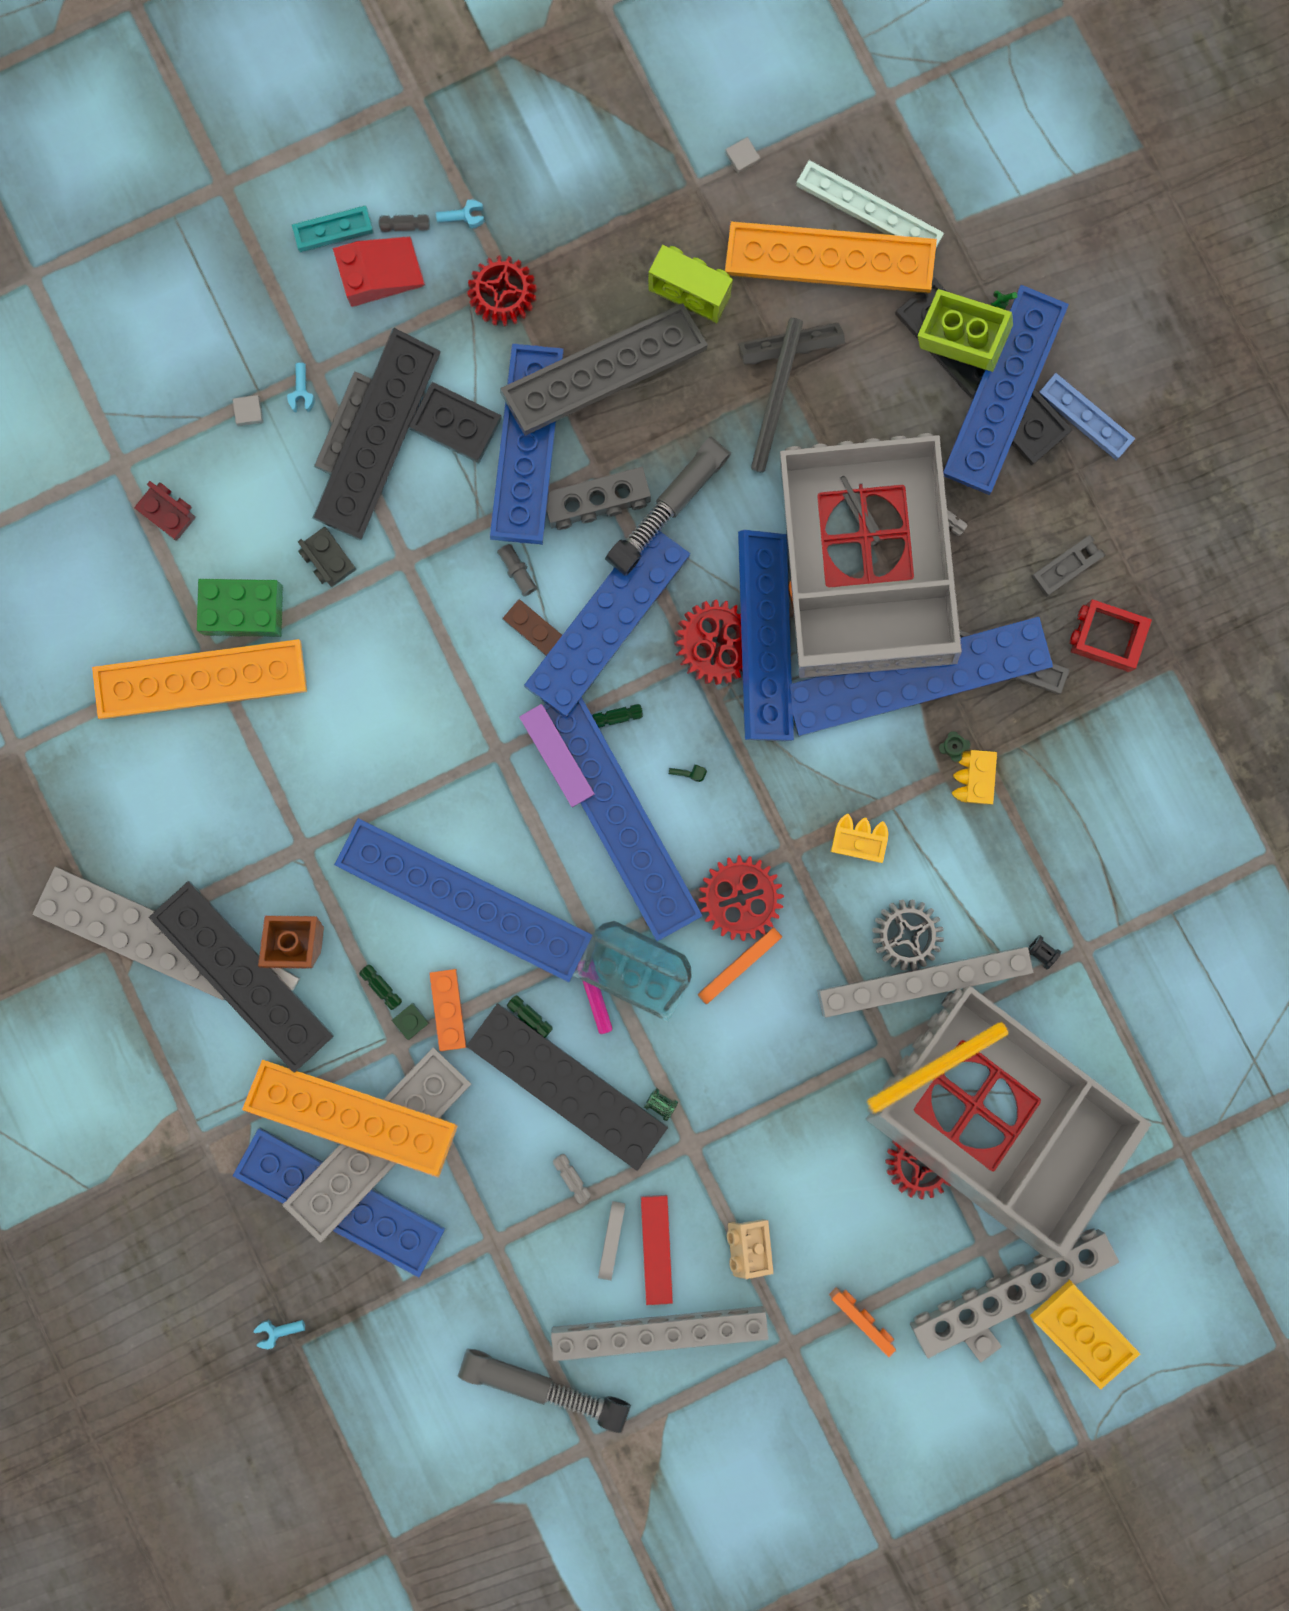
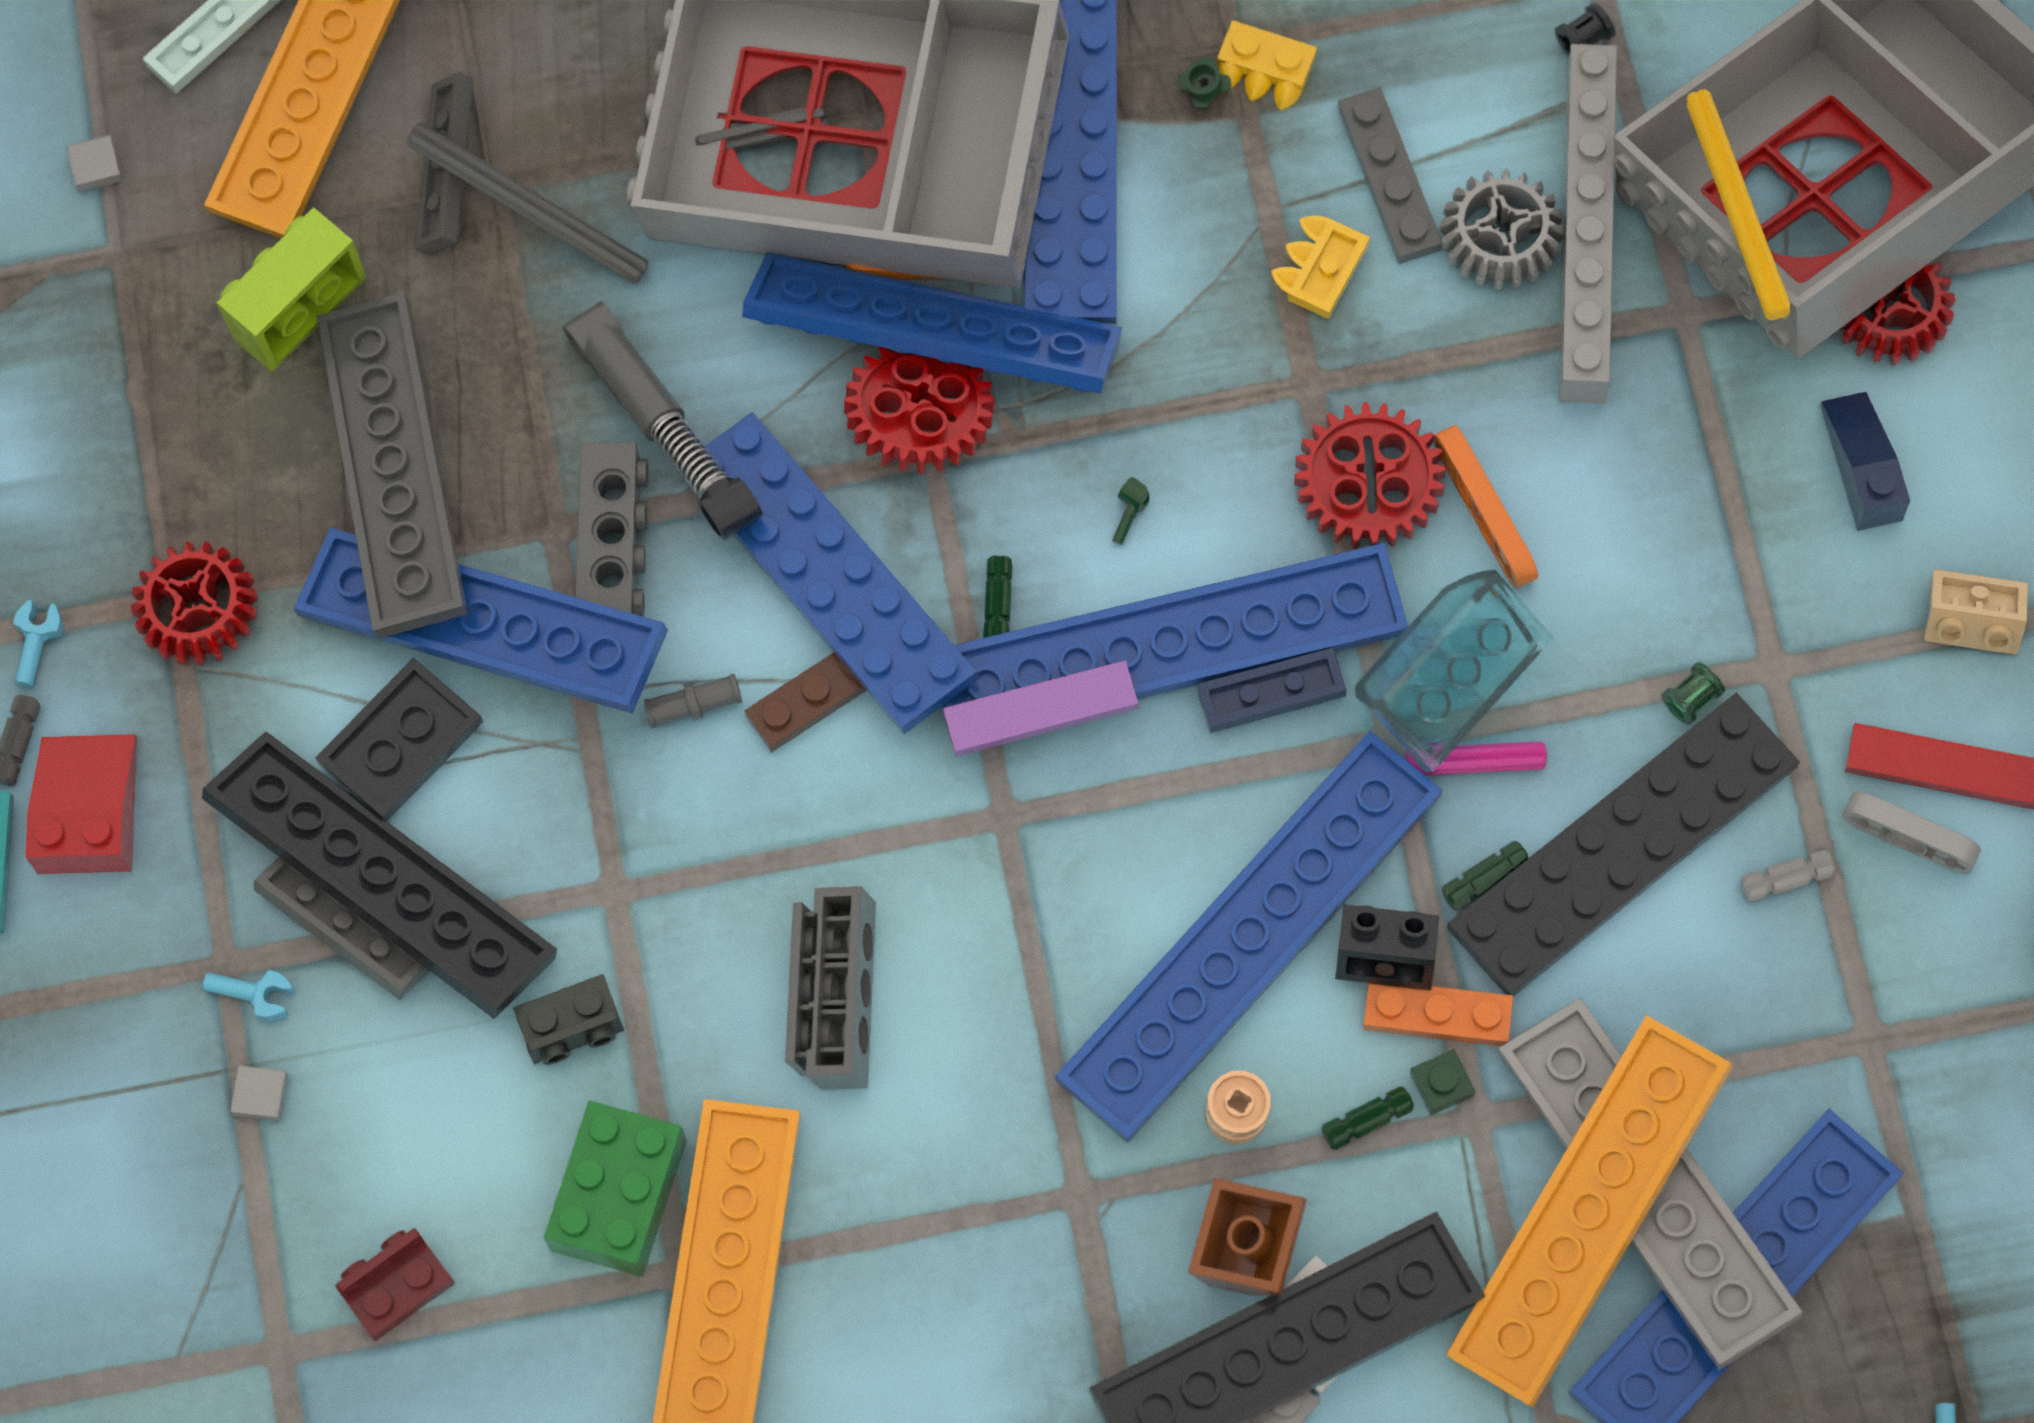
camera: 70 degrees left, 15 degrees down
none -> dark grey brick [785,886,876,1089]
none -> dark blue plate [1197,648,1347,733]
none -> light nougat wheel [1205,1071,1271,1145]
none -> black brick [1335,904,1440,990]
none -> dark grey plate [1337,87,1442,264]
none -> dark blue slope [1820,392,1910,531]

